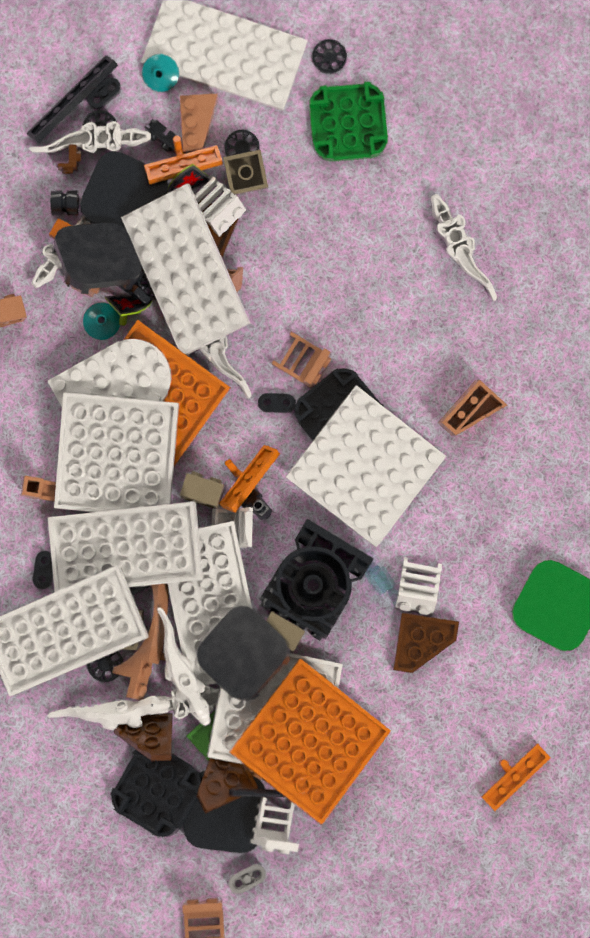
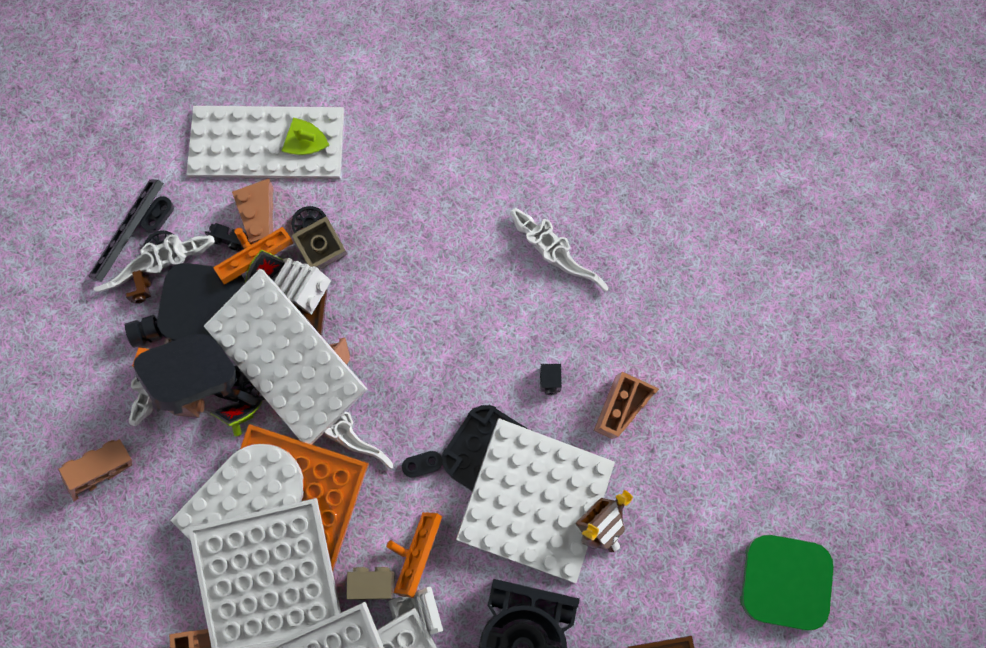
camera: 15 degrees left, 10 degrees down
teal dish [83,303,120,340] -> none
teal dish [142,54,179,92] -> none
black plate [241,489,272,520] -> none
nougat plate [271,332,332,388] -> none
green tile [309,82,388,162] -> none
black wheel [312,39,347,74] -> none
clear light blue brick [367,565,396,596] -> none
white plate [395,557,442,615] -> none
none -> lime shield [281,117,330,155]
none -> black brick [540,364,562,395]
none -> reddish brown torso [575,490,633,552]

